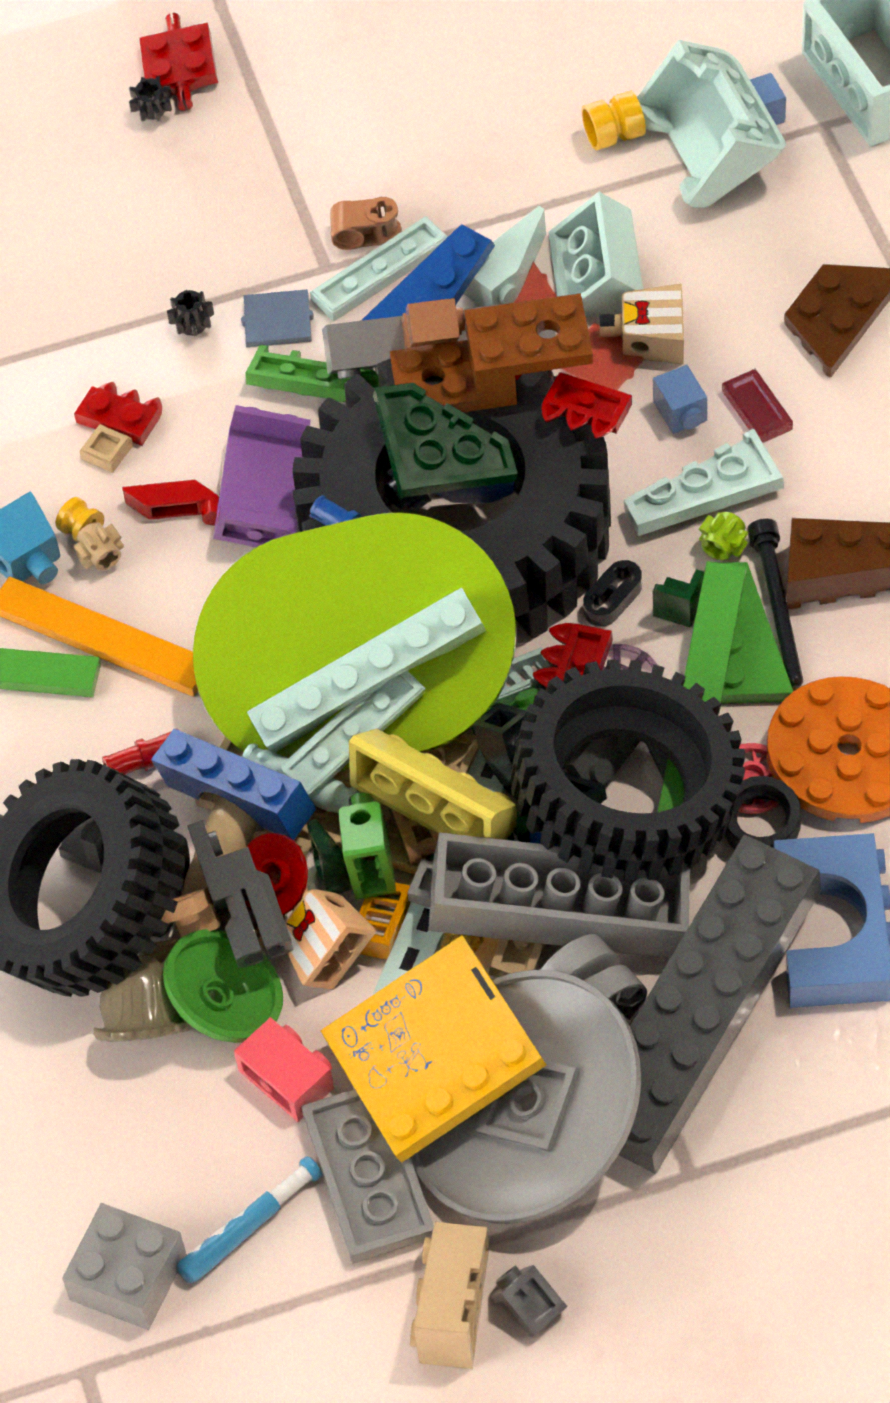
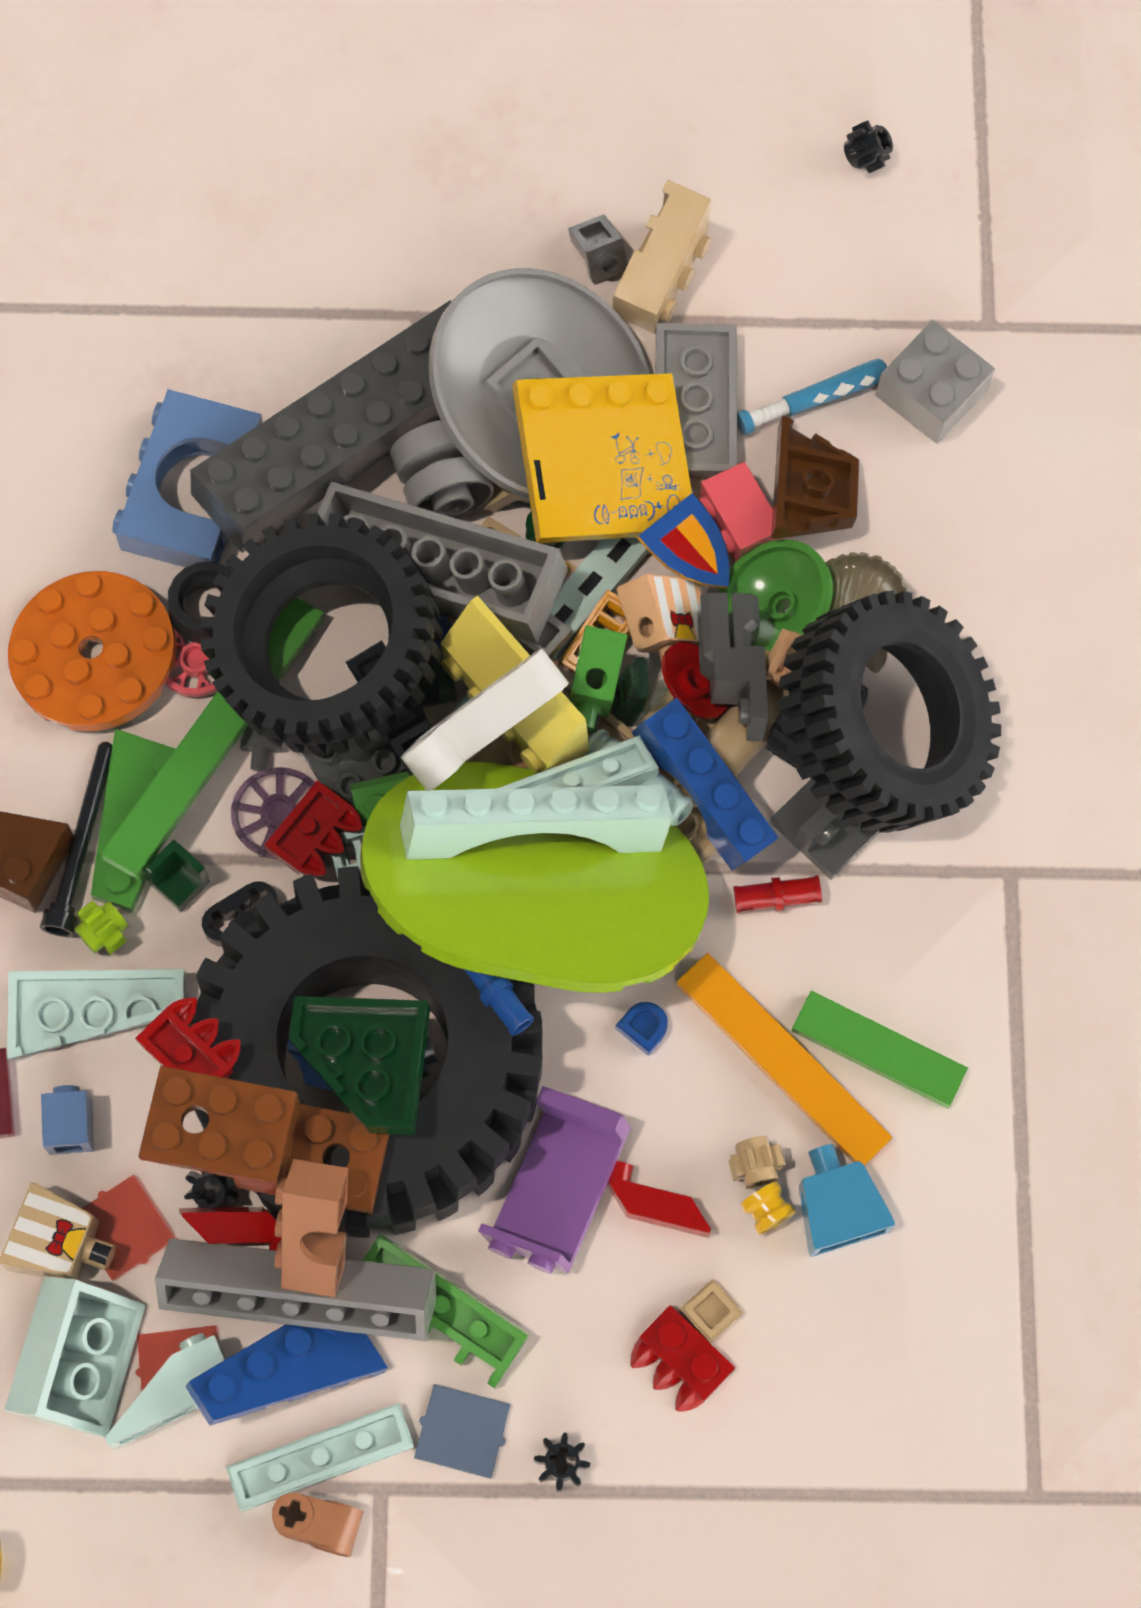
camera: 170 degrees left, 15 degrees up
none -> white beam [400,648,569,791]
none -> blue shield [637,493,730,588]
none -> reddish brown wing [771,416,859,539]

